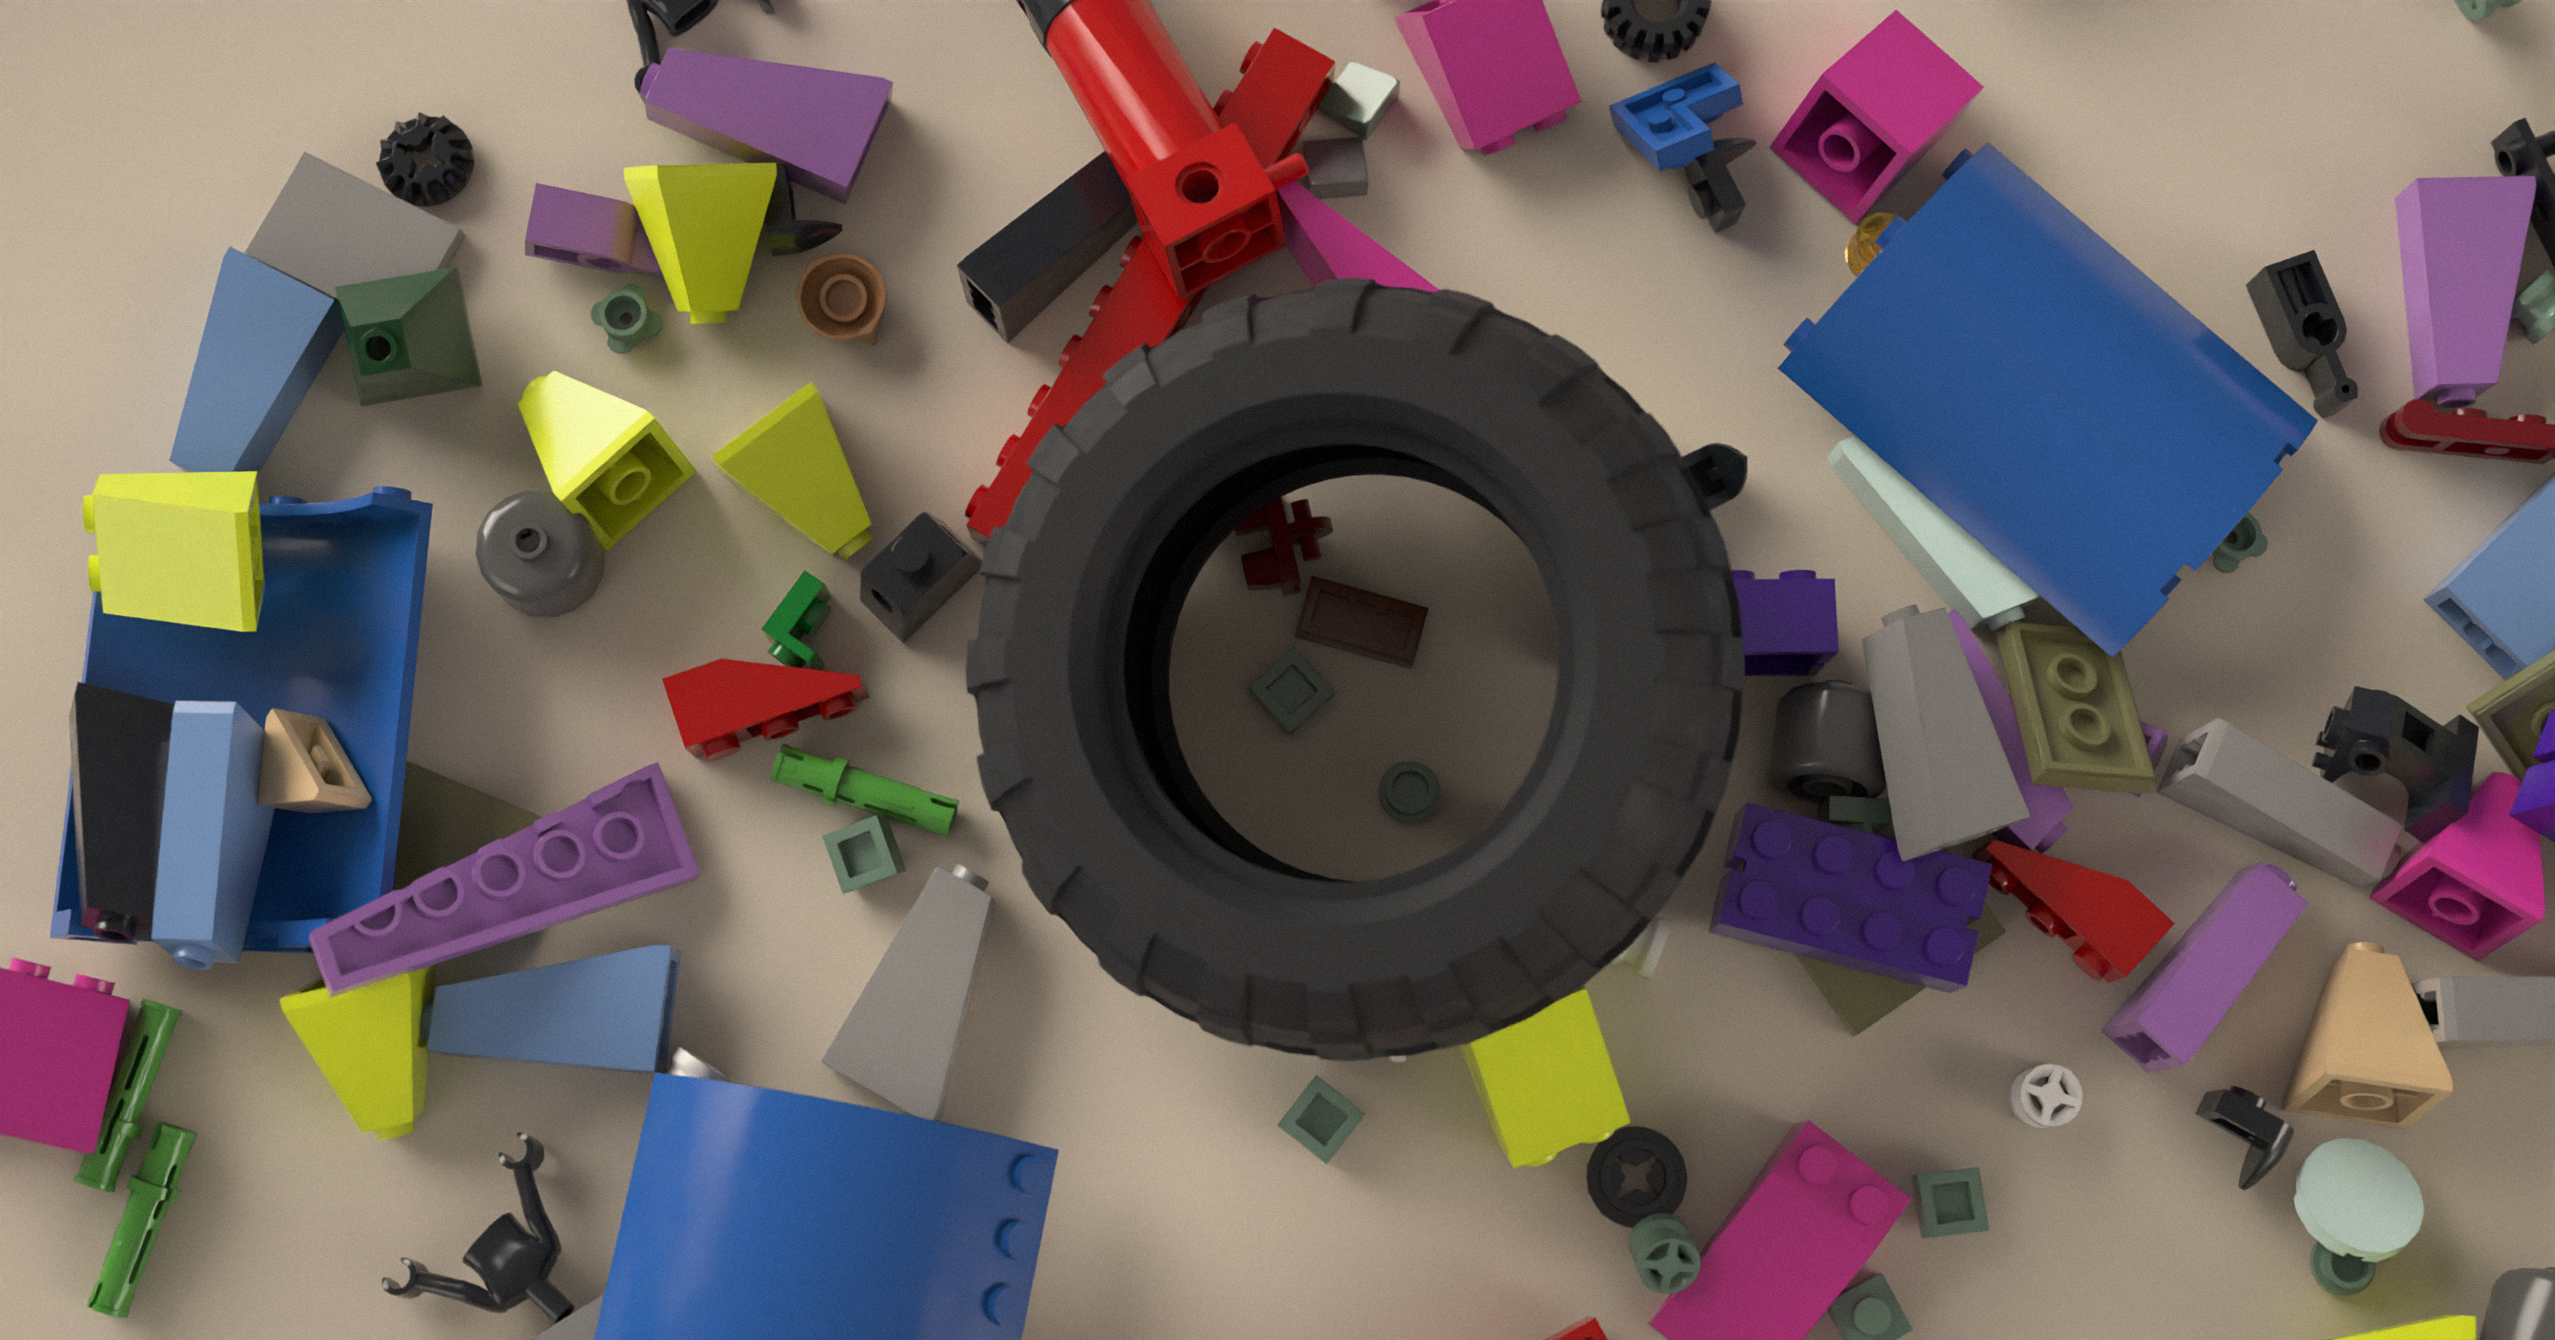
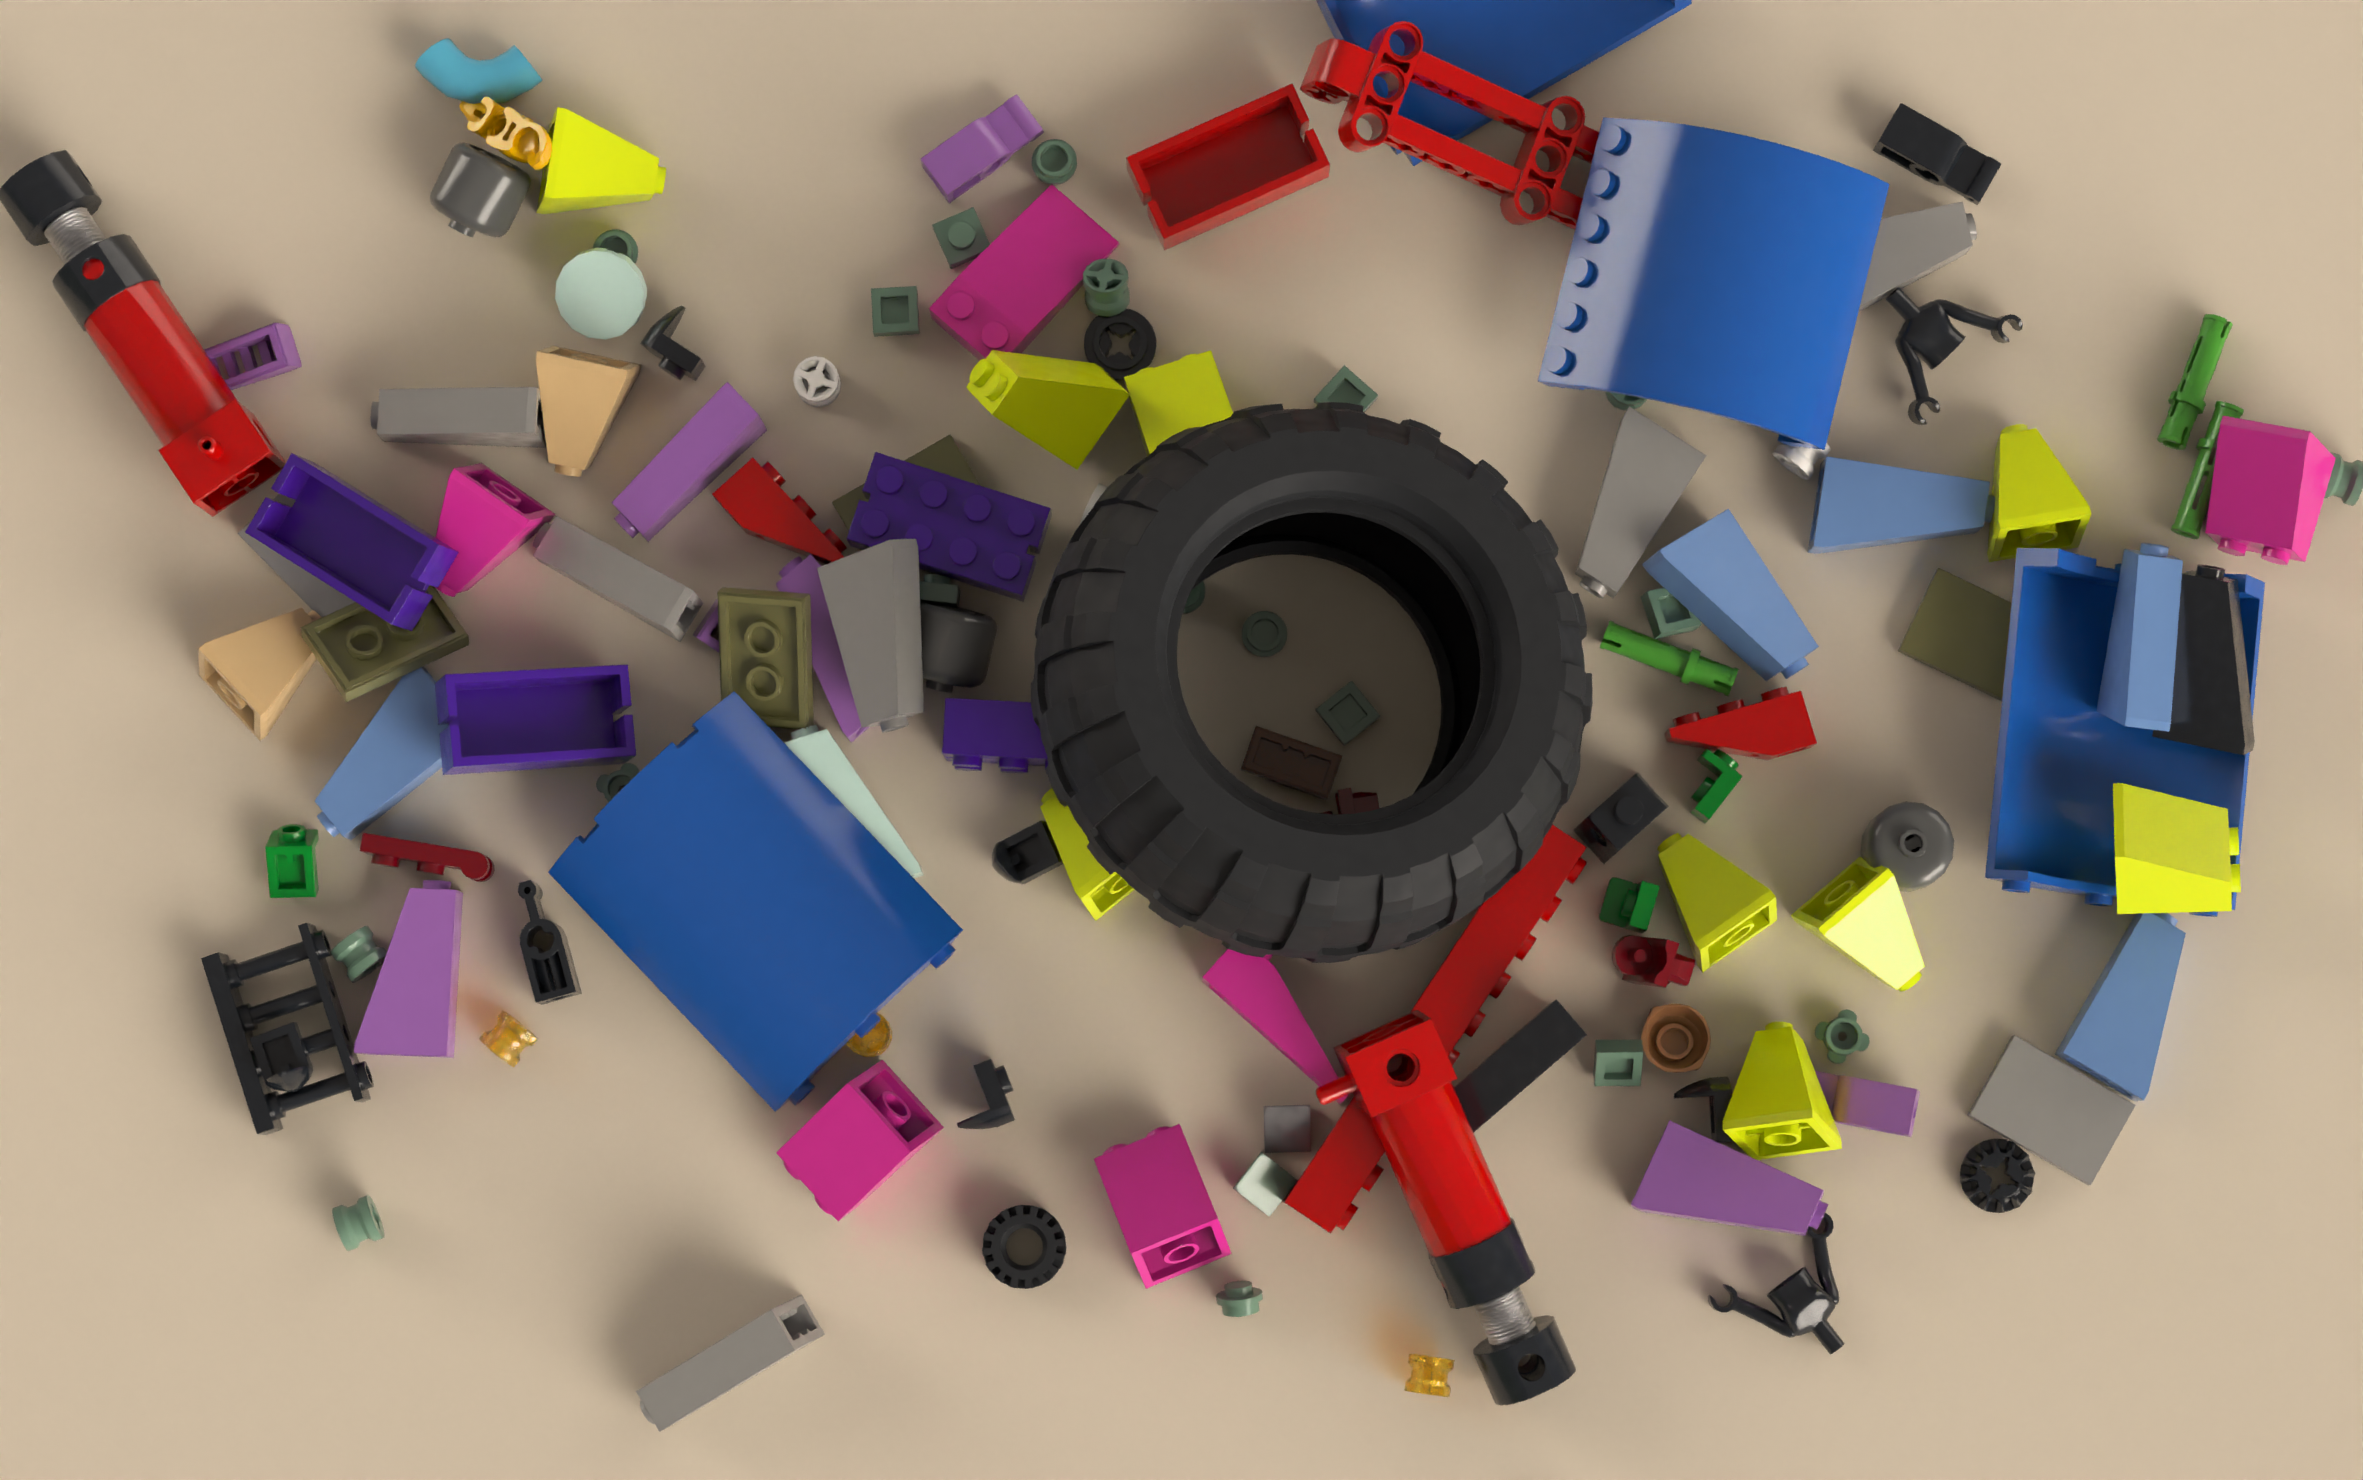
camera: 170 degrees left, 5 degrees up
tan slope [257,708,372,814] -> none
medium lavender wing [309,762,700,998] -> none
dark green slope [335,267,482,406] -> none
blue plate [1609,62,1743,172] -> none
black tile [2311,686,2479,843] -> none
none -> dark purple piece [435,664,636,775]
none -> clear yellow wheel [479,1010,538,1068]
none -> neon yellow slope [966,350,1130,470]
none -> sand green plate [1593,1040,1643,1086]
none -> green bracket [1599,877,1660,934]
none -> dark red hips [1612,935,1695,988]
none -> medium blue slope [1642,509,1819,681]

